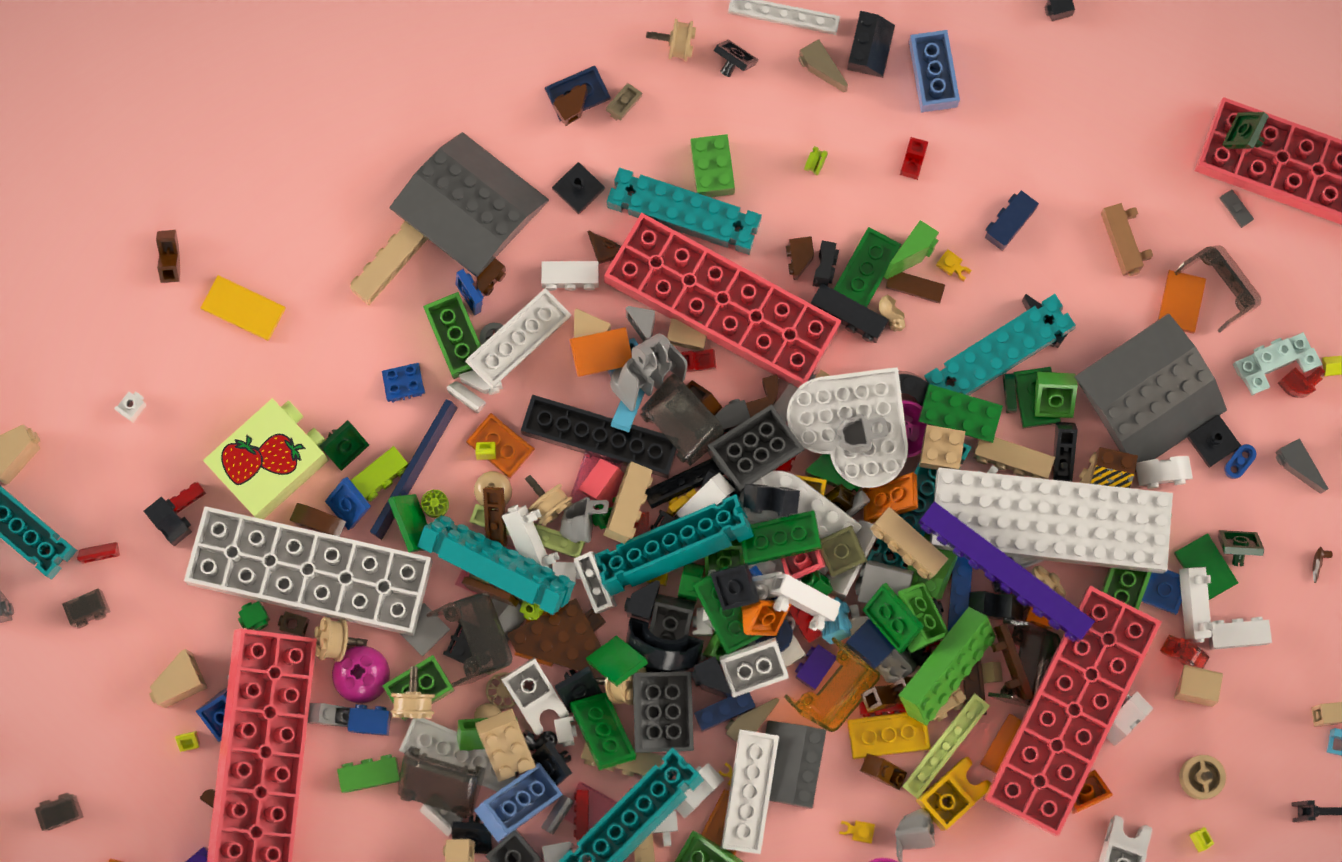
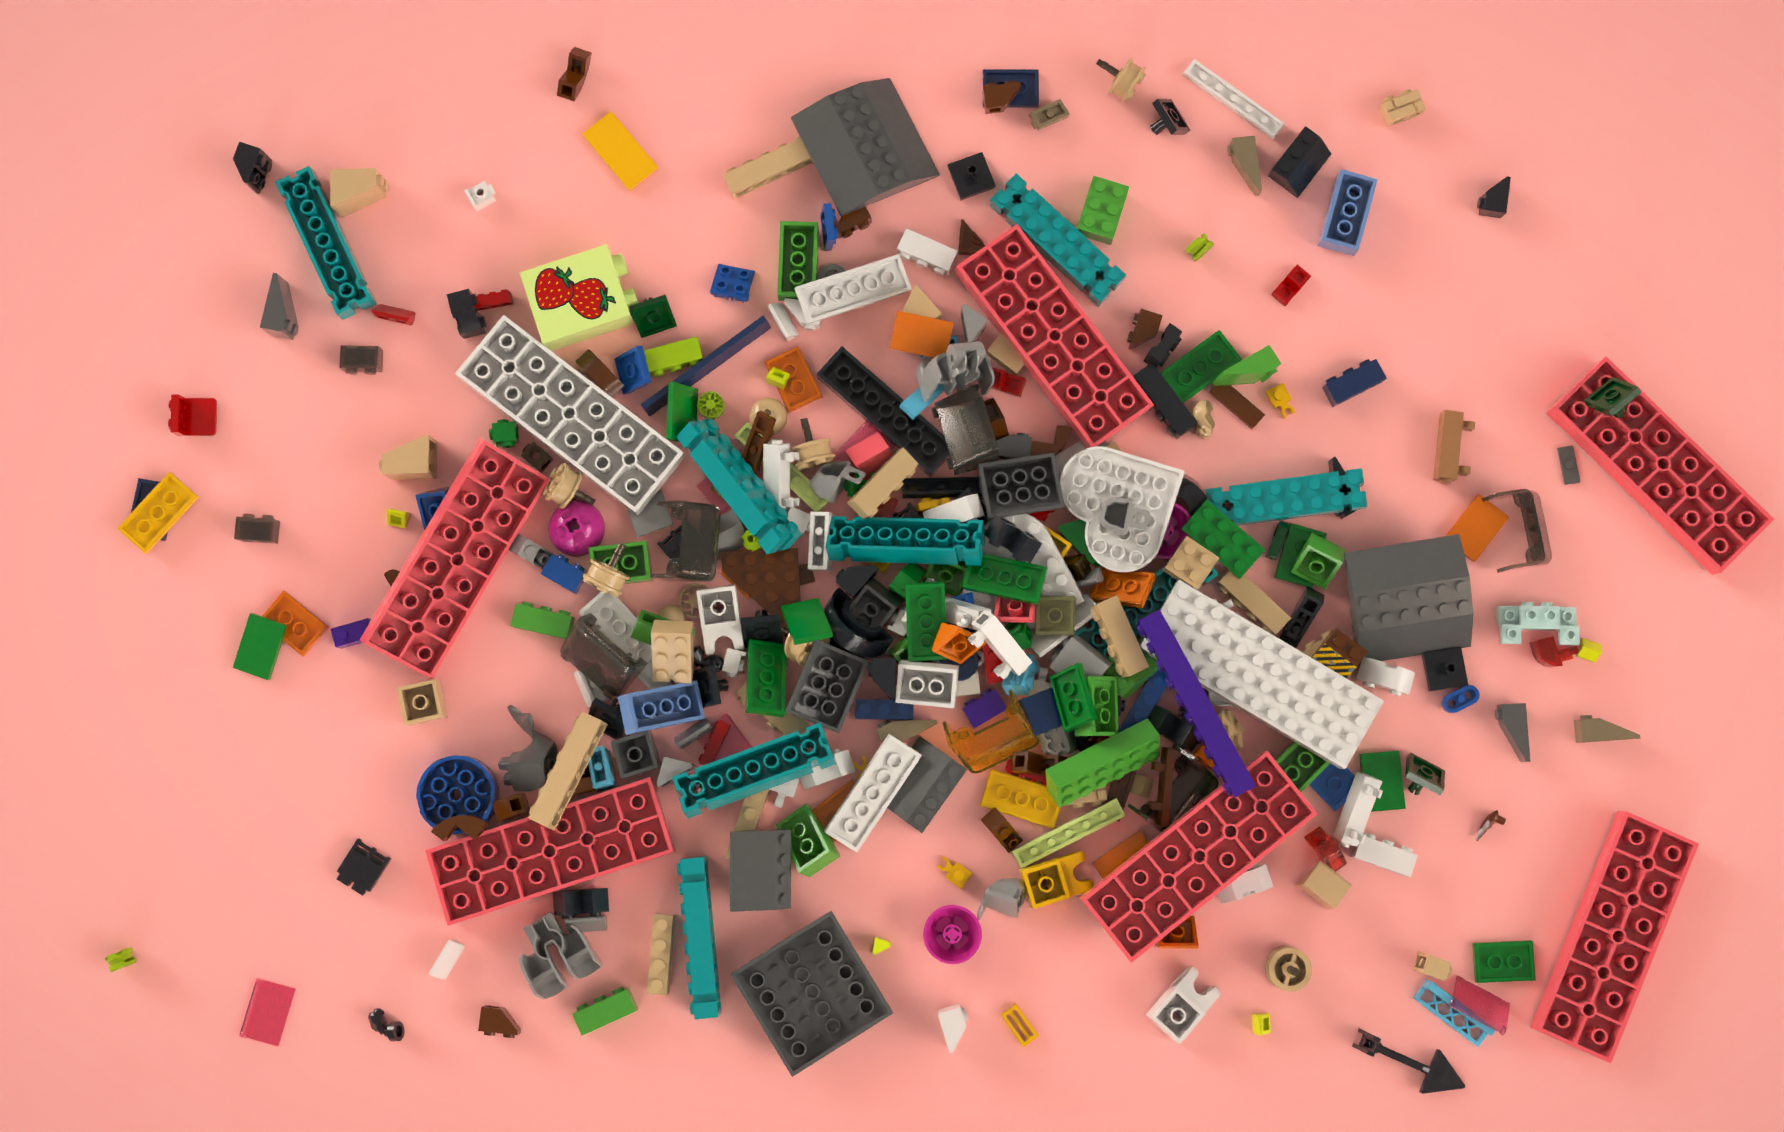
camera: 25 degrees right, 5 degrees up
reddish brown tile [462,577,519,607] -> none
black tile [710,563,760,611] -> none

